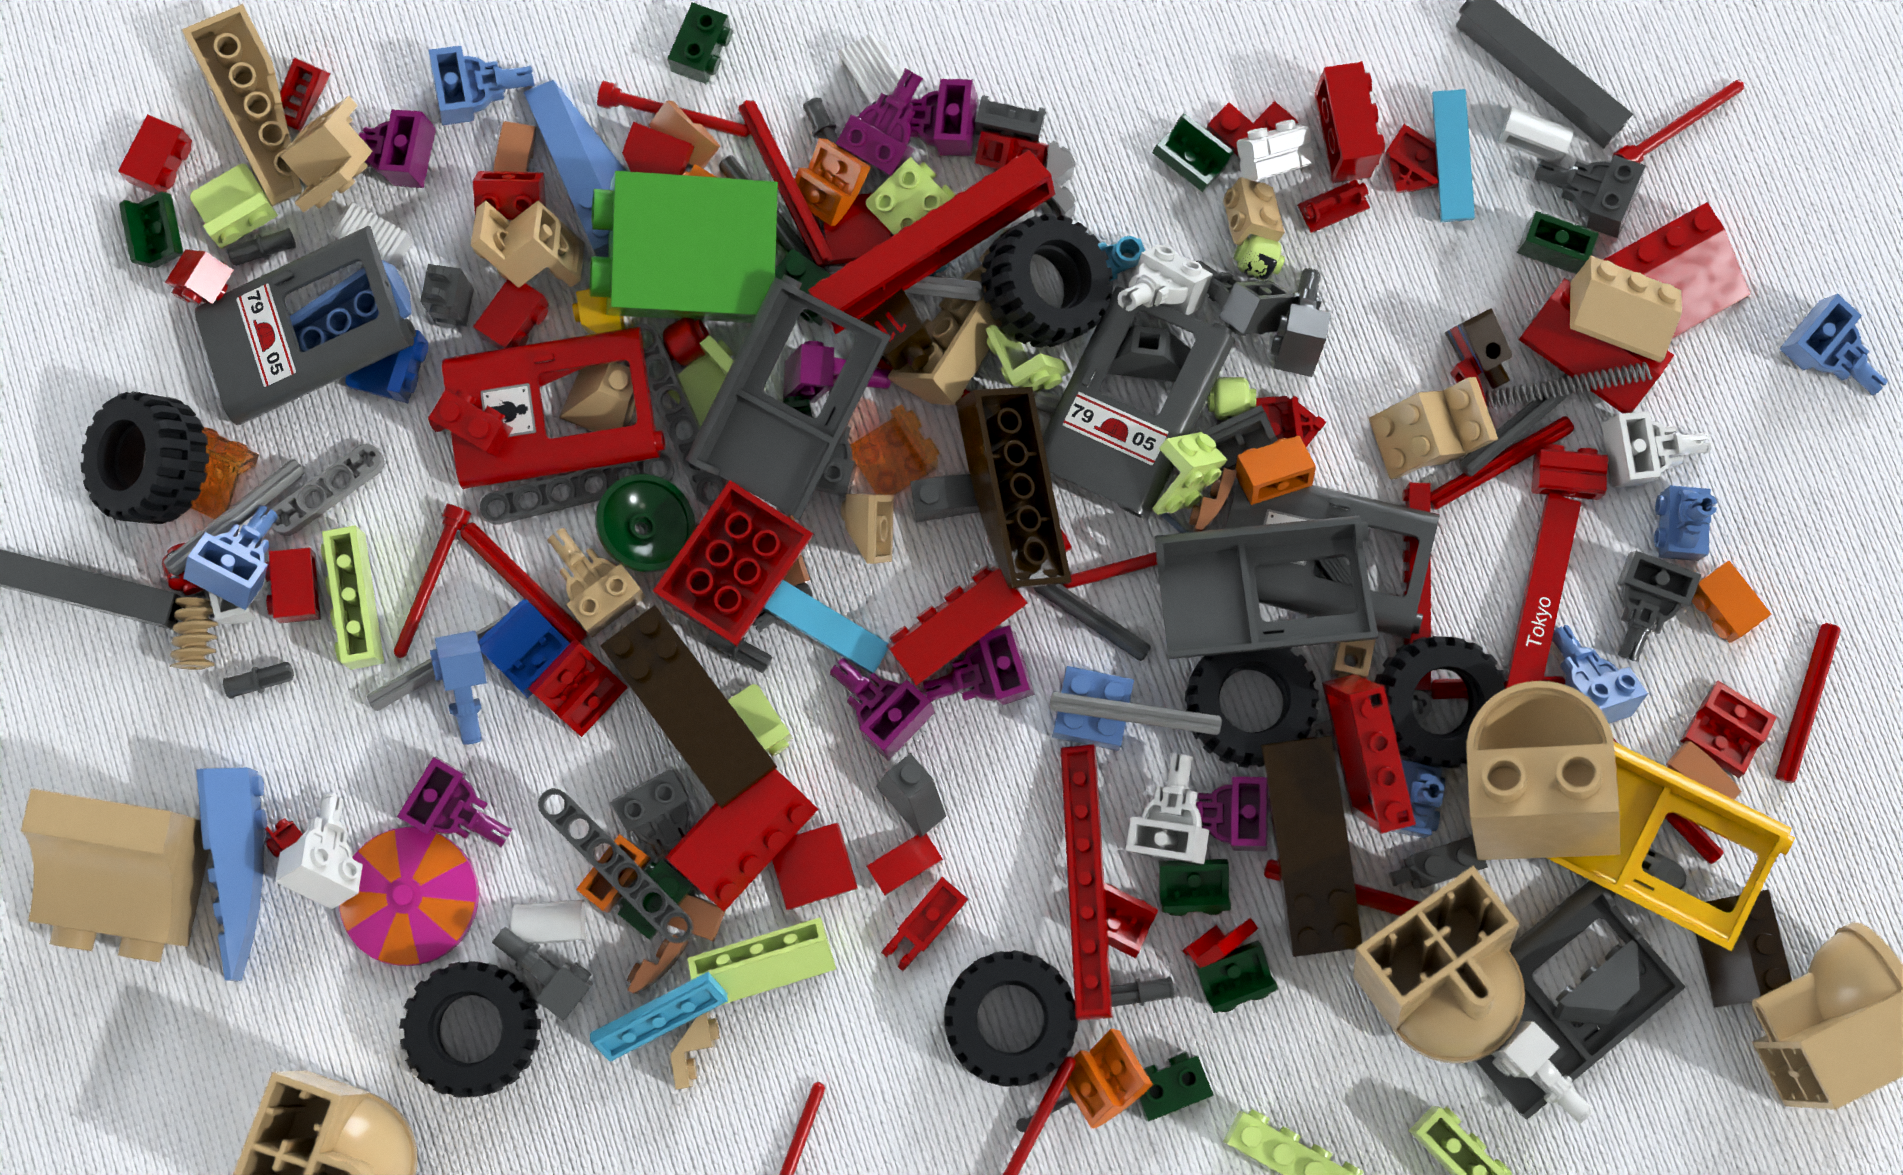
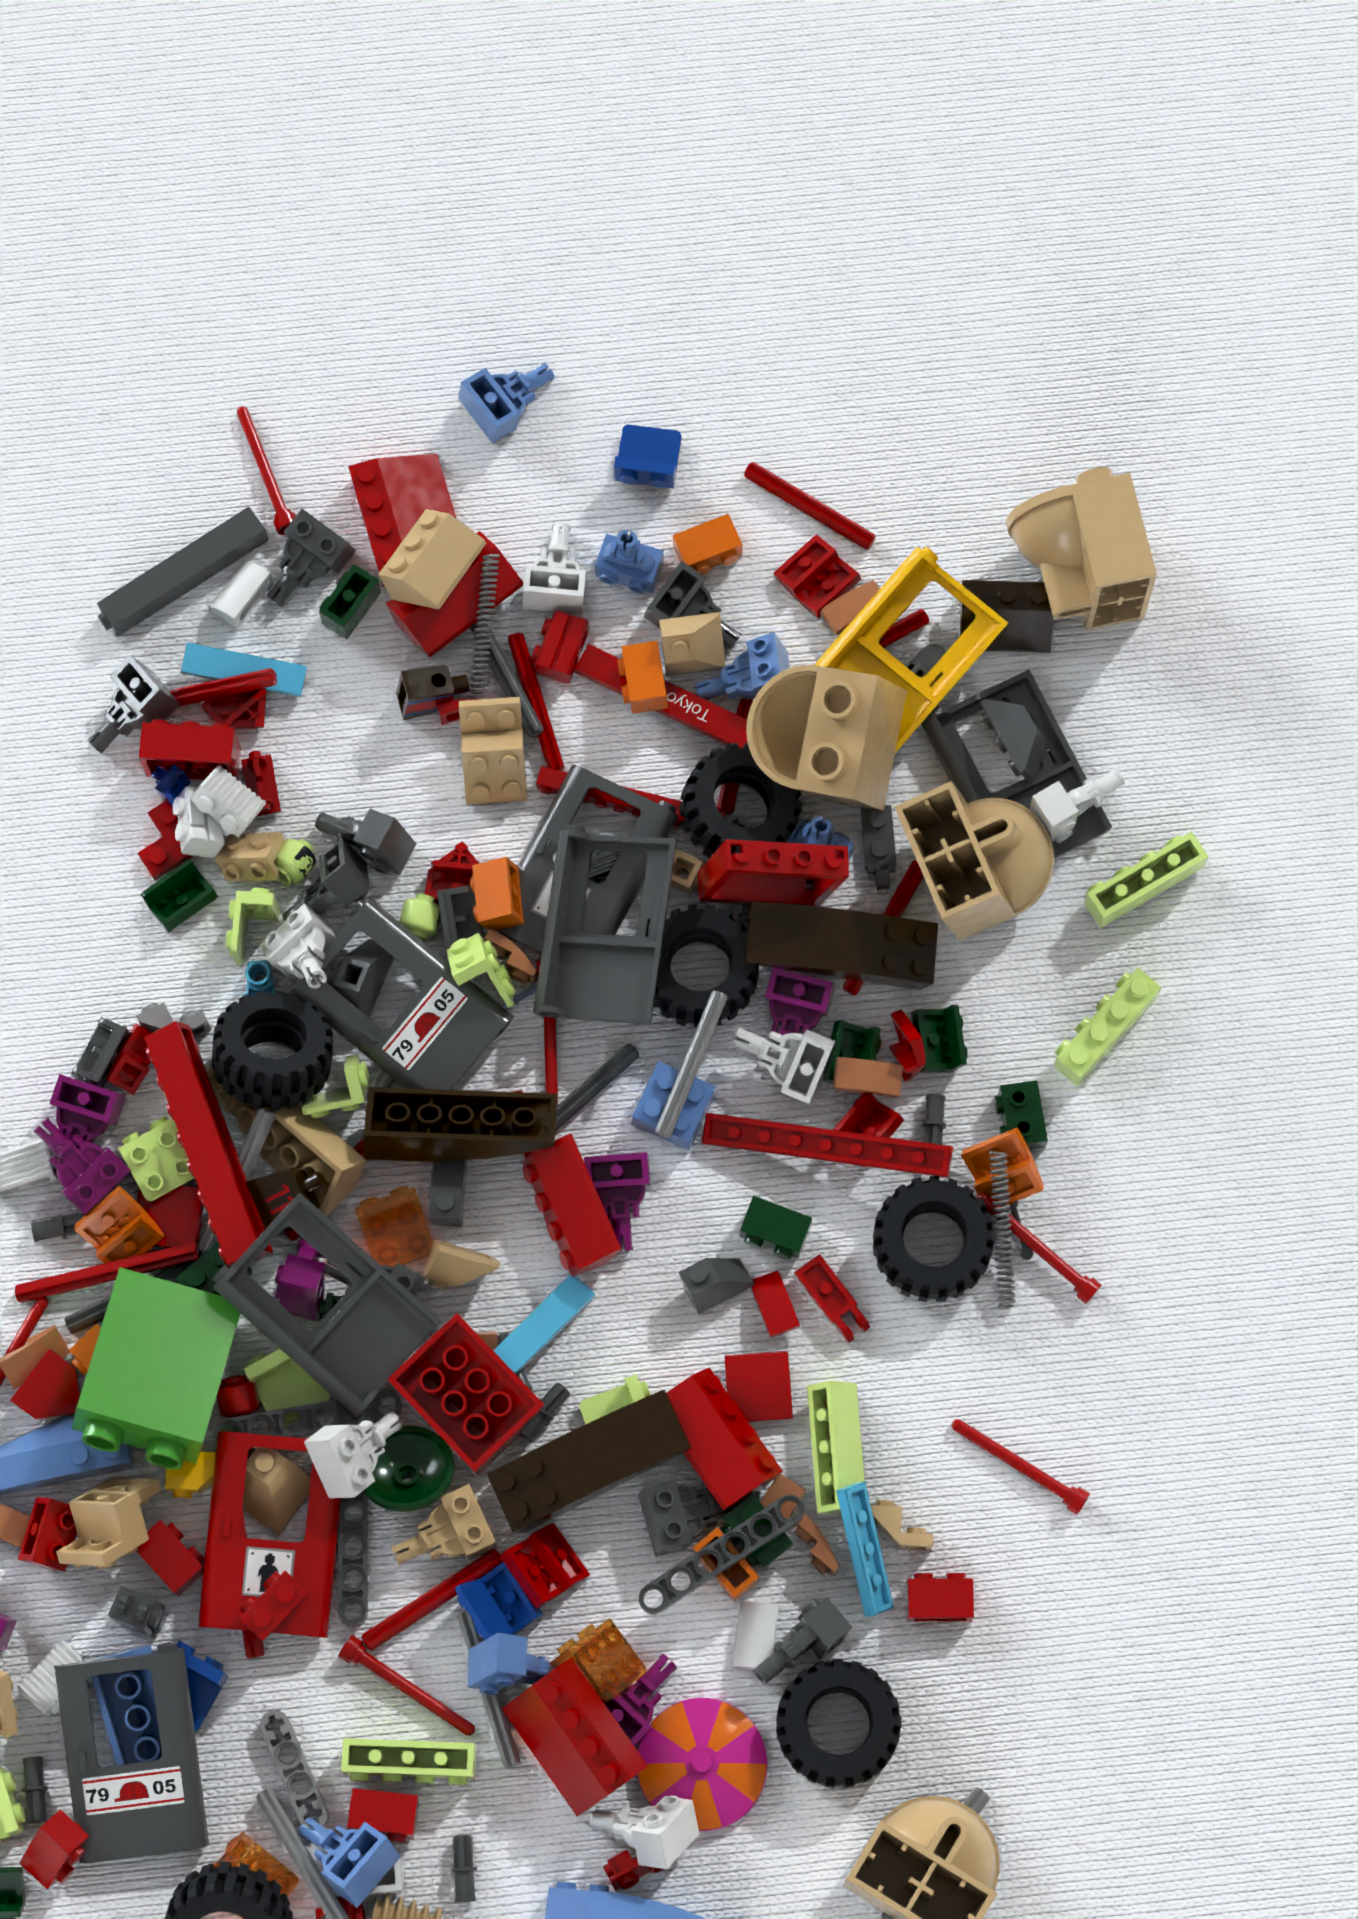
camera: 75 degrees left, 5 degrees down
magenta brick [830,658,935,761] -> none
none -> dark grey brick [88,655,180,753]
none -> clear blue tile [151,764,191,806]
none -> red axle [169,668,277,707]
none -> white brick [190,765,266,838]
none -> yellowish green bracket [226,888,280,965]
none -> white brick [304,1412,402,1498]
none -> red slope [502,1657,648,1817]
none -> clear orange bracket [550,1618,646,1701]
none -> blue bracket [614,424,682,489]
none -> orange brick [617,641,668,714]
none -> tan slope [659,612,726,676]
none -> dark green brick [739,1196,812,1260]
none -> nougat slope [833,1057,903,1098]
none -> red brick [907,1573,974,1622]
none -> light grey piece [989,1151,1016,1308]

